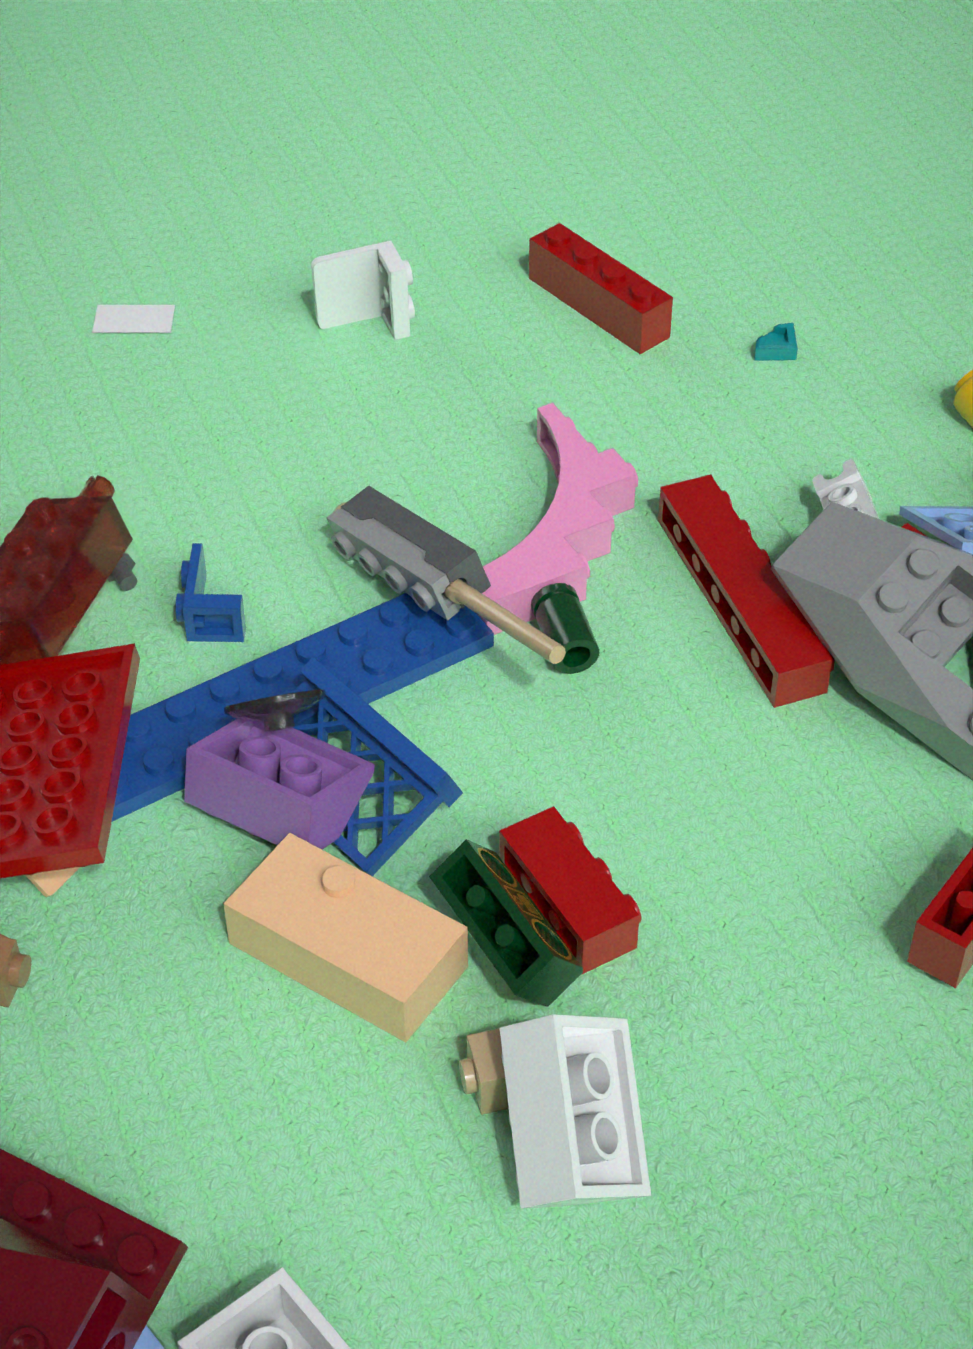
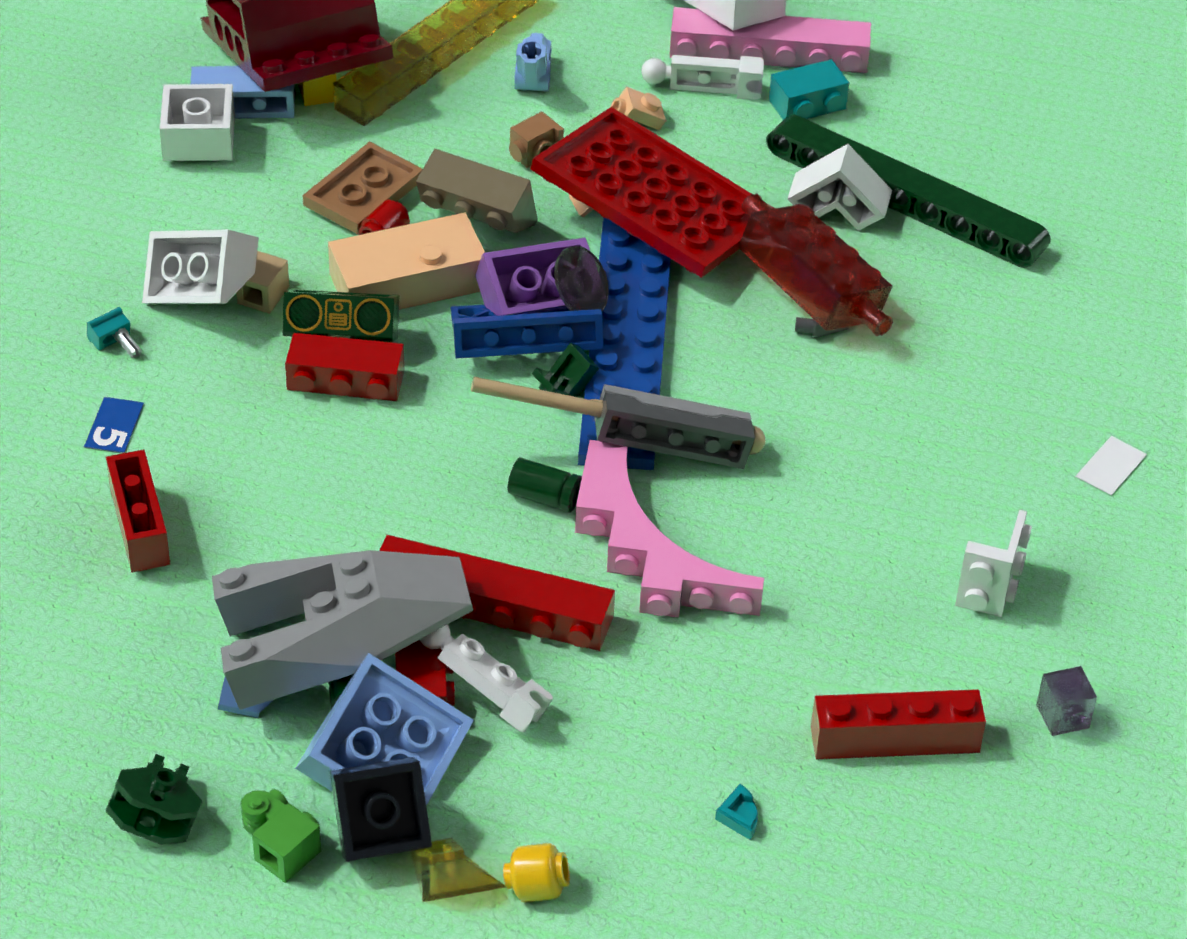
camera: 125 degrees right, 0 degrees up
blue bracket [176,543,246,642] -> none
none -> blue sticker [84,397,144,453]
none -> teal piece [87,307,142,358]
none -> medium nougat plate [303,141,423,234]
none -> red brick [359,200,410,235]
none -> dark tan slope [416,148,538,233]
none -> dark green bracket [532,343,599,397]
none -> brick [1036,666,1097,736]

